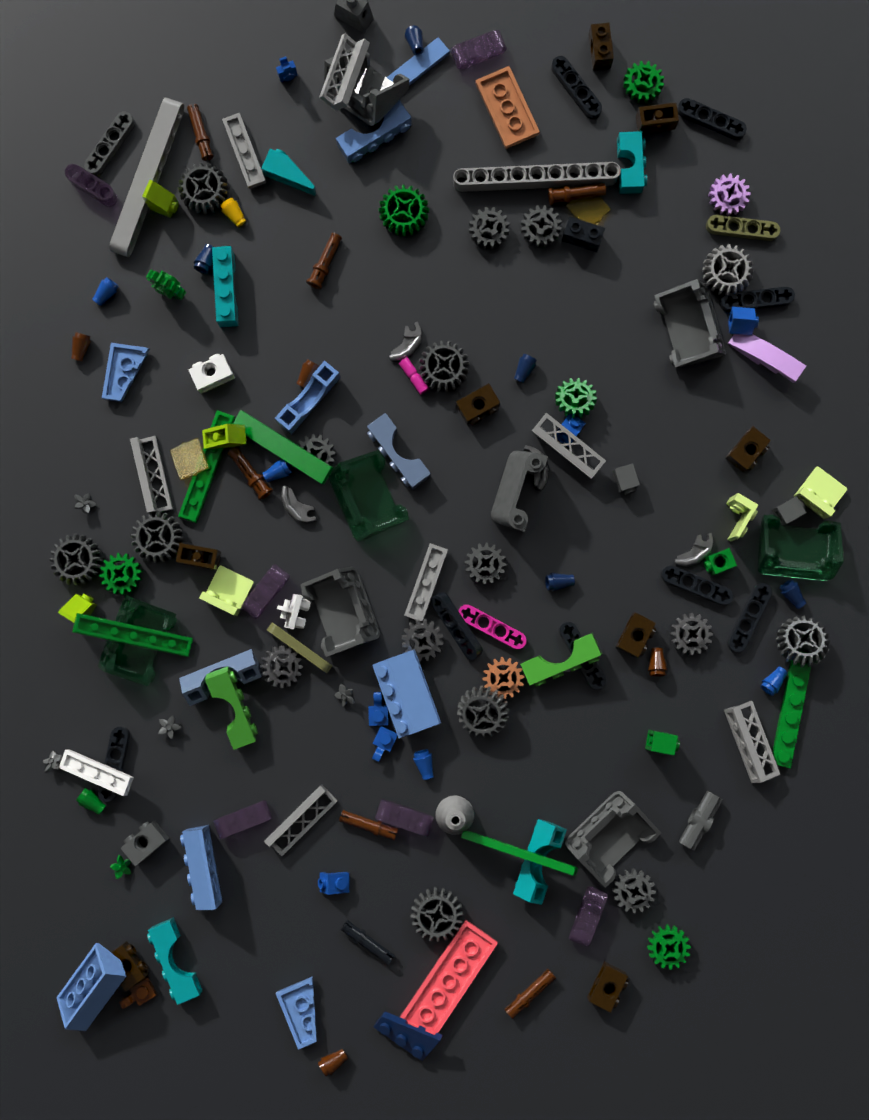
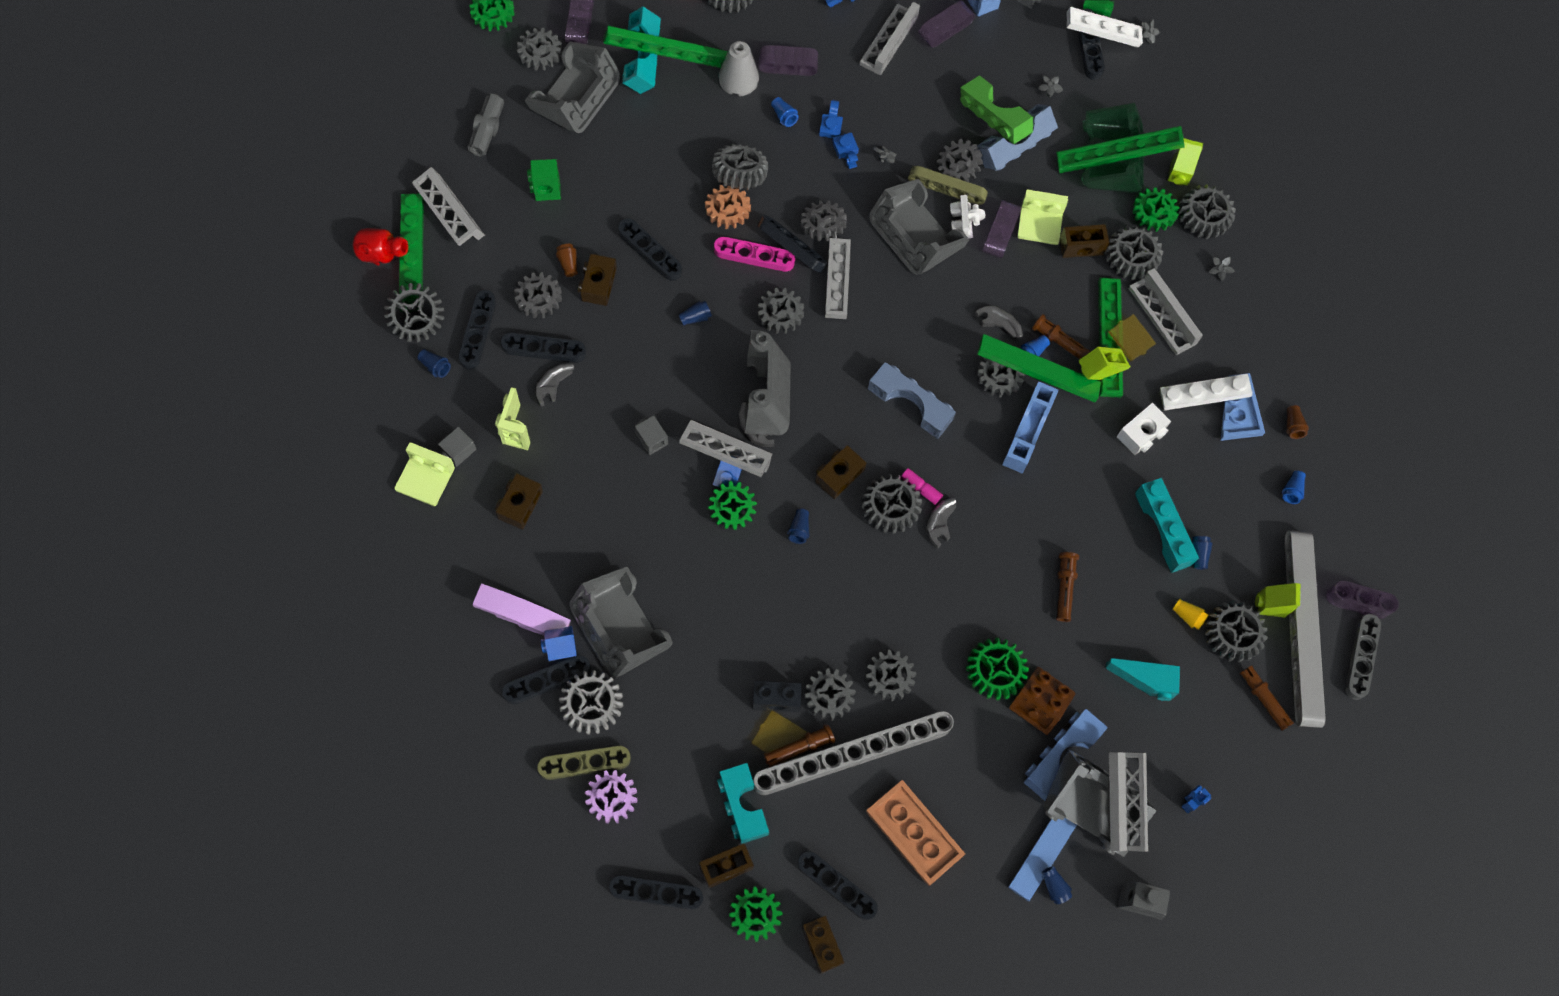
camera: 155 degrees right, 15 degrees down
green gear [146,269,186,300] -> none
light grey plate [222,113,266,189] -> none
reddish brown cone [297,359,319,388] -> none
clear green windscreen [329,450,409,542] -> none
reddish brown pin [339,810,398,841] -> none
medium blue slope [372,649,441,738] -> none
clear purple beam [450,30,507,69] -> none
bright green arch [520,633,602,687] -> none
green brick [704,548,737,575] -> none
clear green windscreen [758,515,844,581] -> none
blue cone [760,667,788,696] -> none
none -> red piece [353,228,408,266]
none -> reddish brown bracket [1009,667,1076,735]
none -> white plate [1160,374,1252,410]

